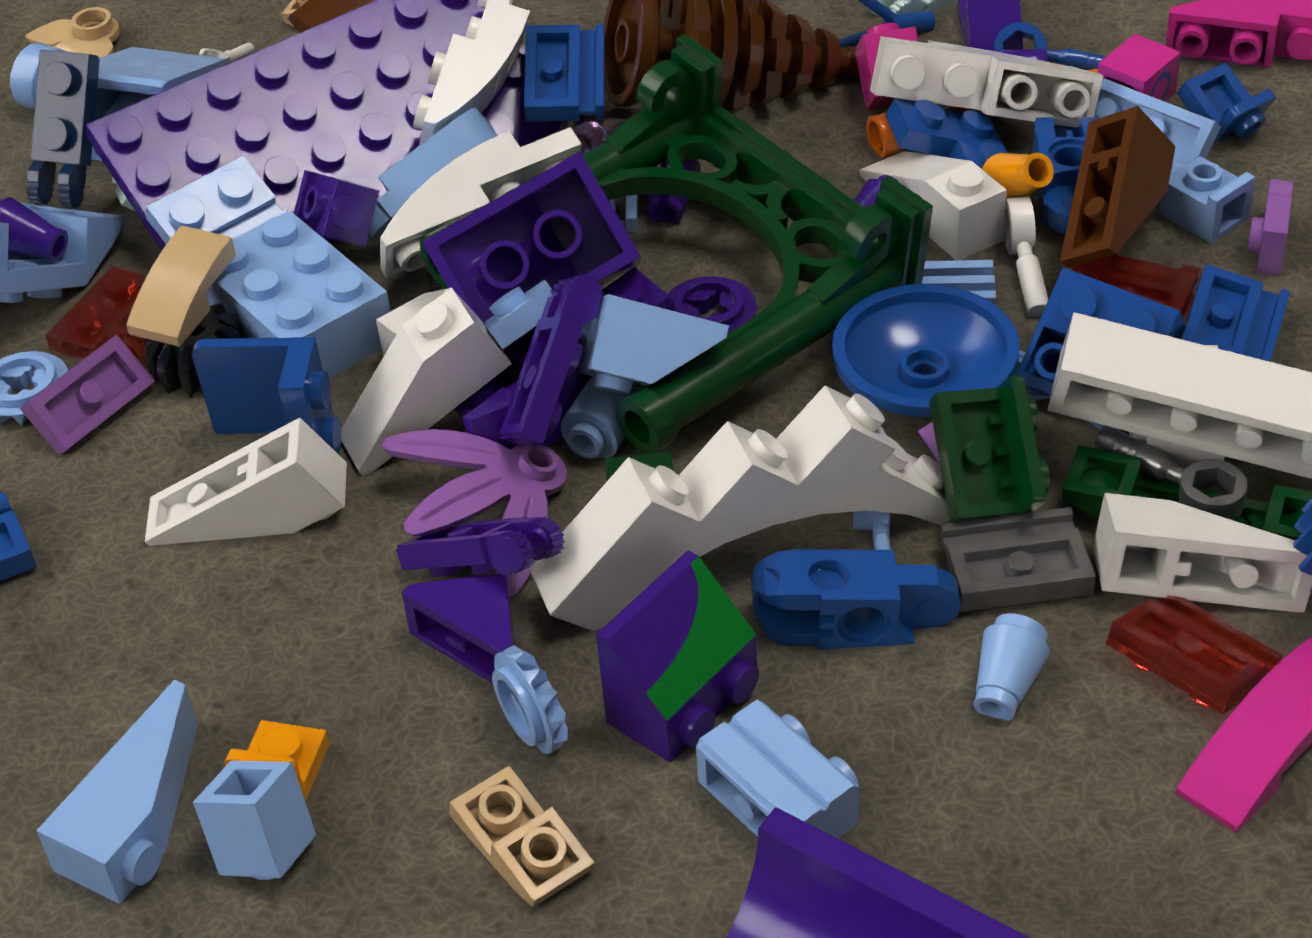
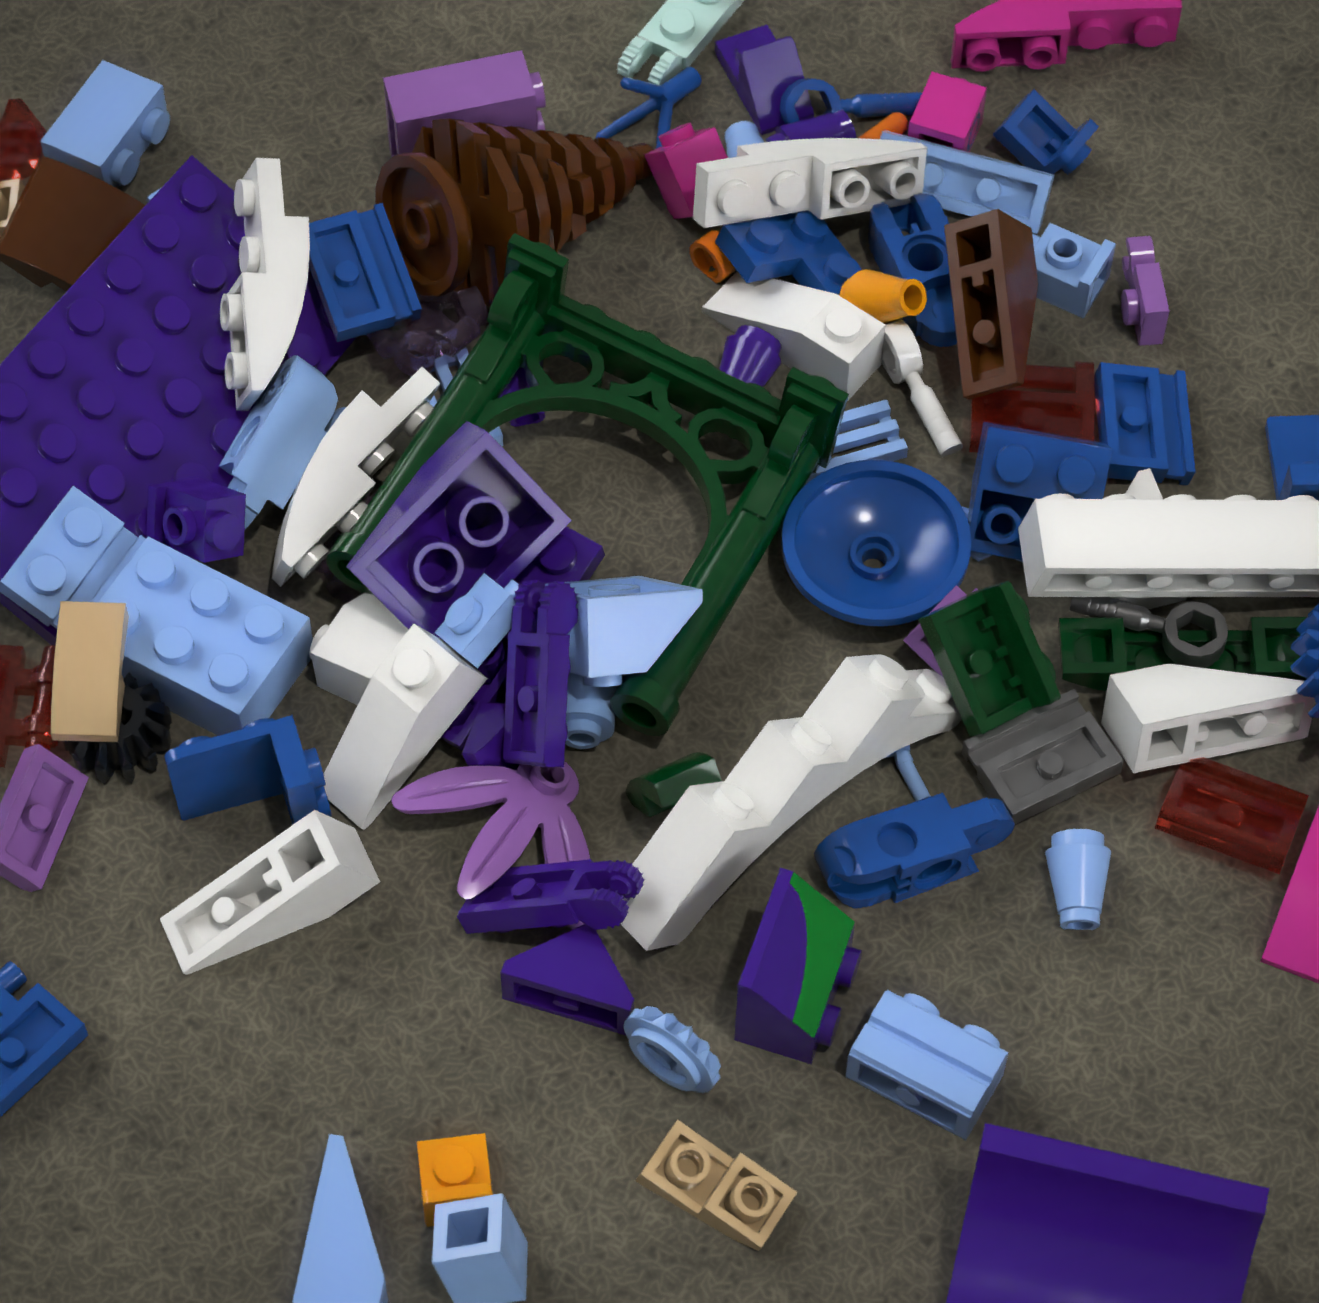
camera: 25 degrees left, 15 degrees up
dark purple gear [668,276,757,334] -> none

